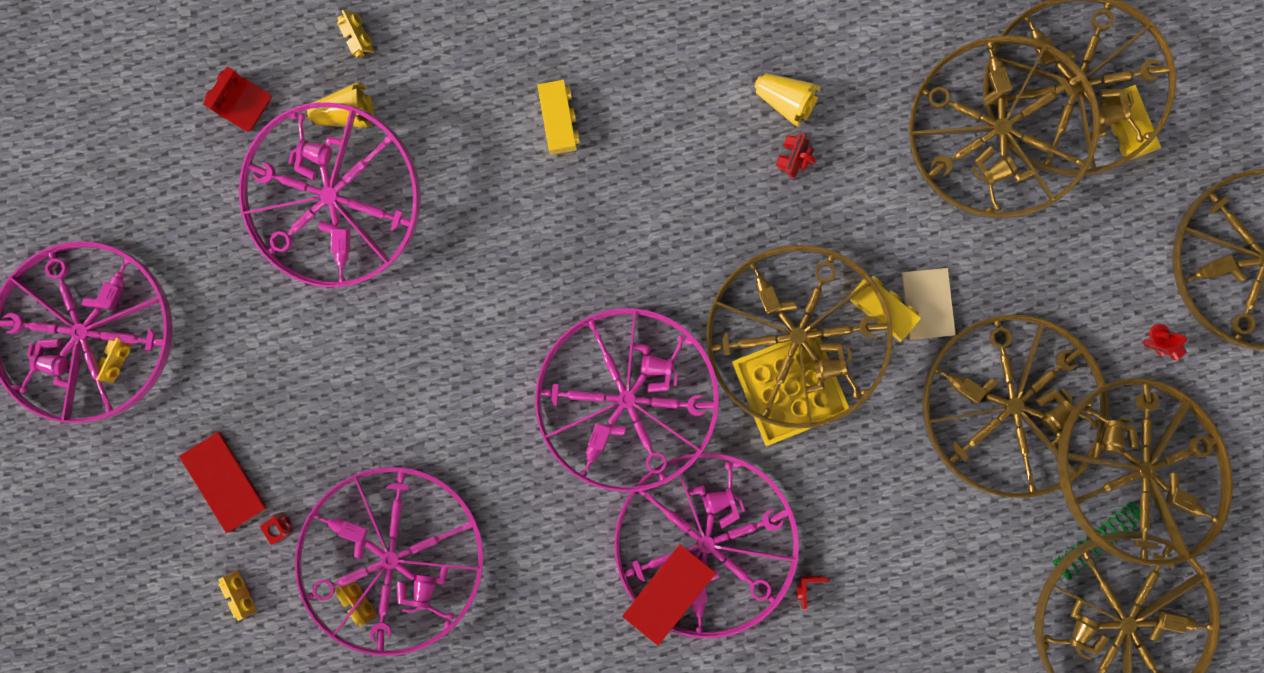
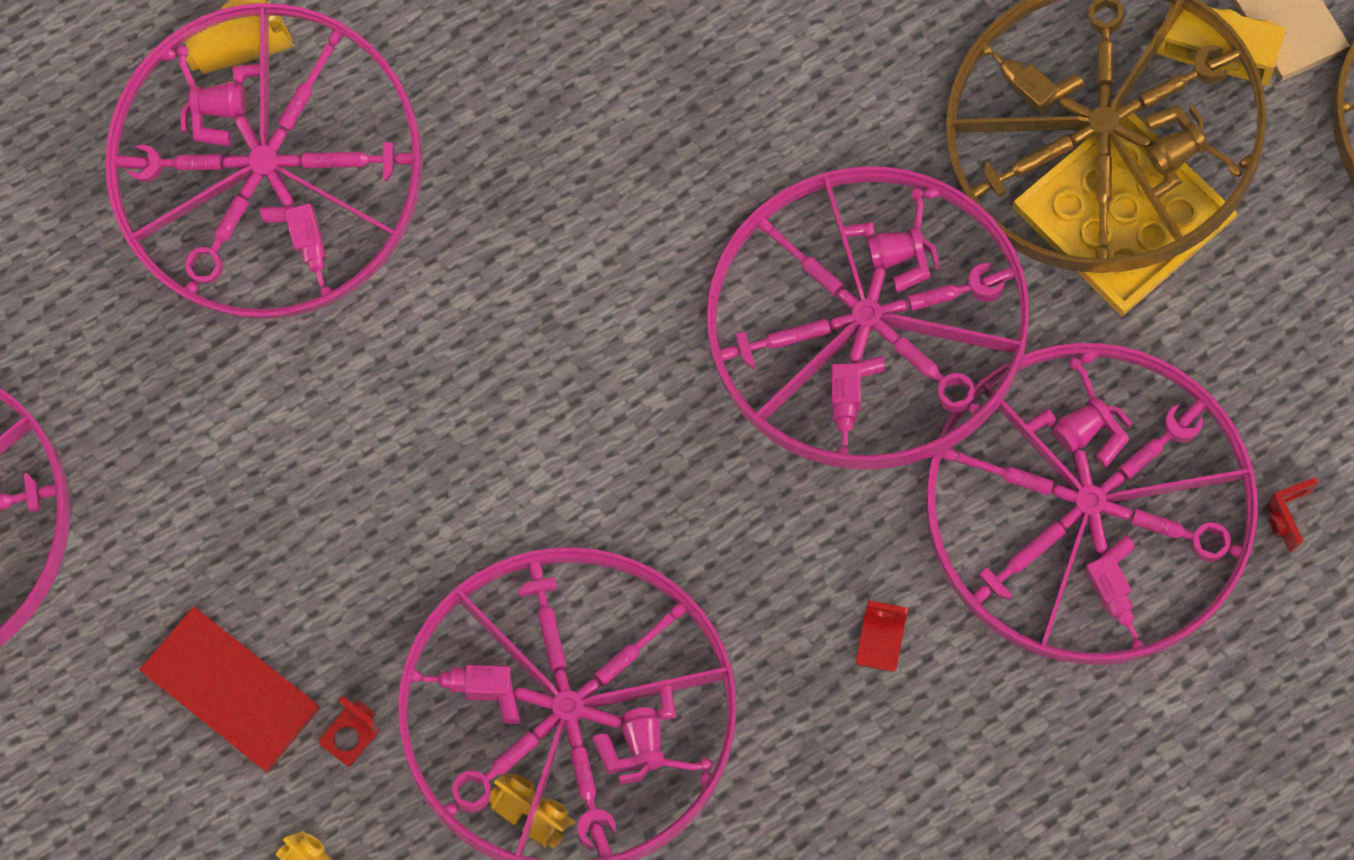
camera: 20 degrees left, 15 degrees down
red bracket [203,66,272,132] -> none
red tile [622,543,716,646] -> none
none -> red bracket [856,600,909,672]

